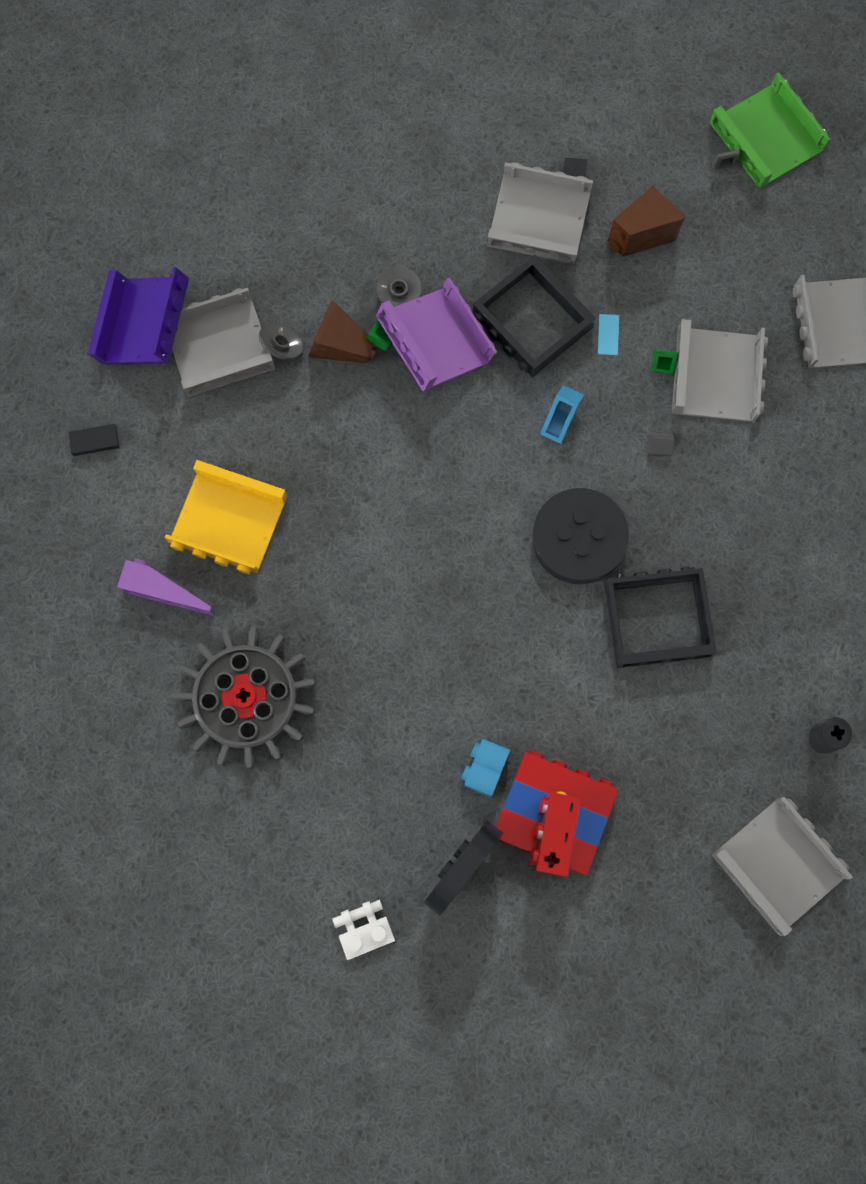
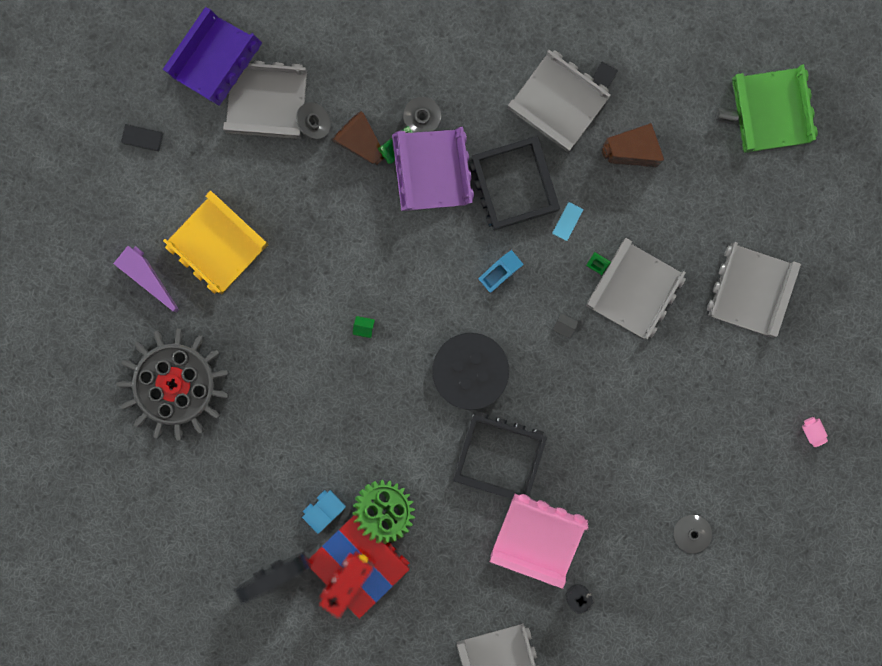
camera: 25 degrees right, 10 degrees up
white plate [332,900,395,960] -> none
none -> green slope [352,316,375,338]
none -> bright green gear [352,480,415,544]
none -> bright pink panel [490,494,588,589]

